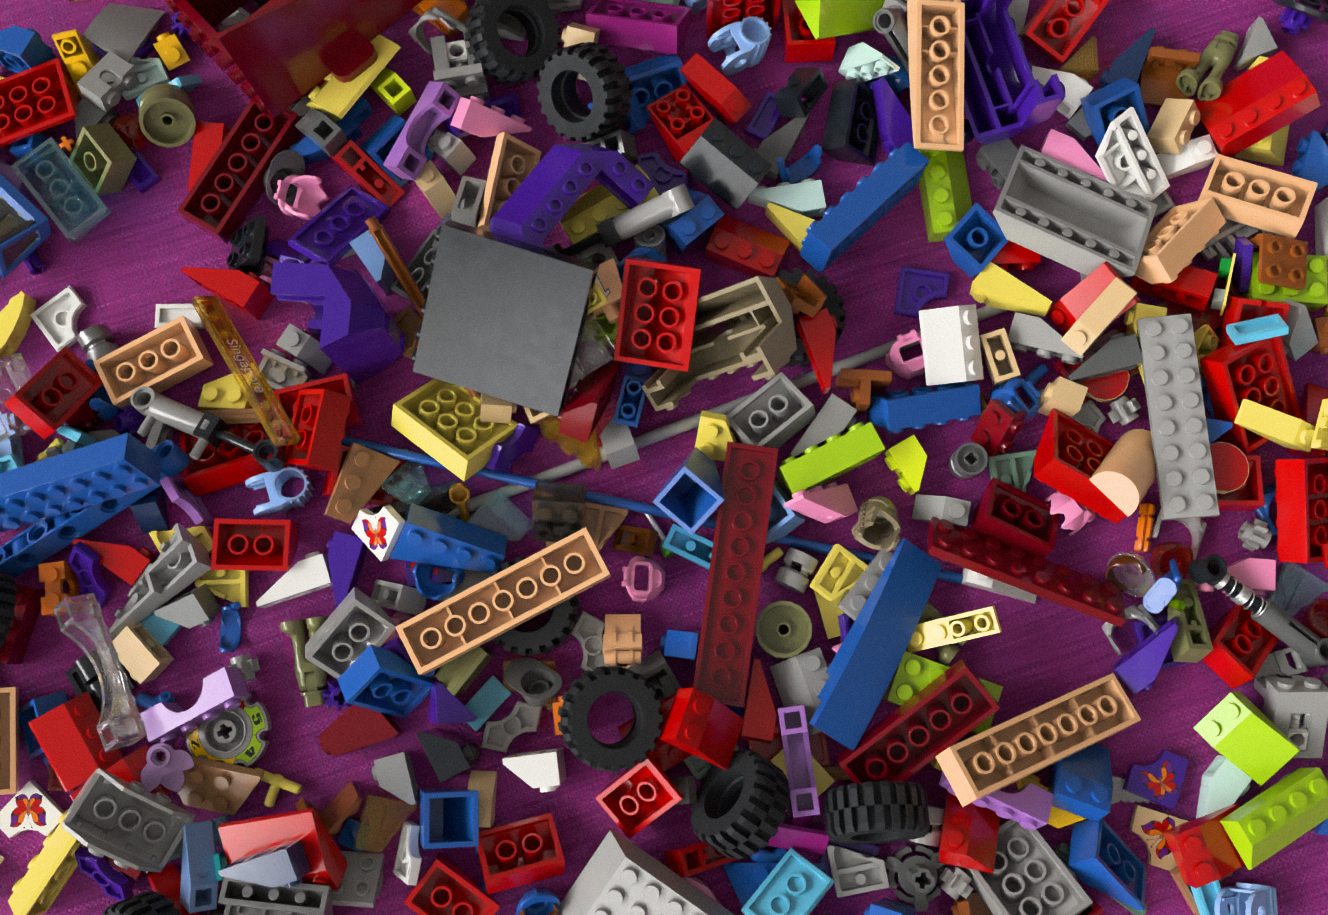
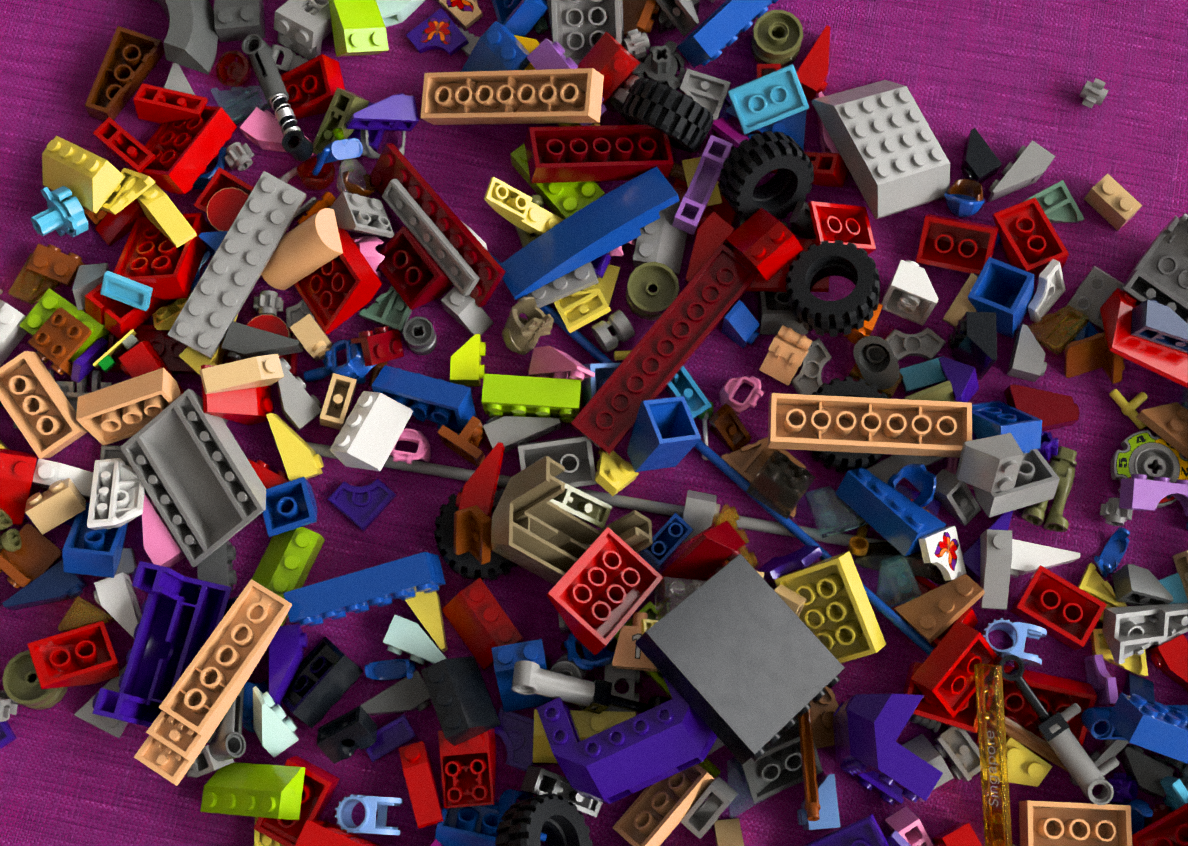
camera: 150 degrees left, 5 degrees down
none -> light grey slope [330,191,394,238]
none -> light grey tile [382,179,480,296]
none -> olive slope [550,481,613,529]
none -> light grey slope [956,433,1024,493]
none -> light grey slope [980,529,1012,610]

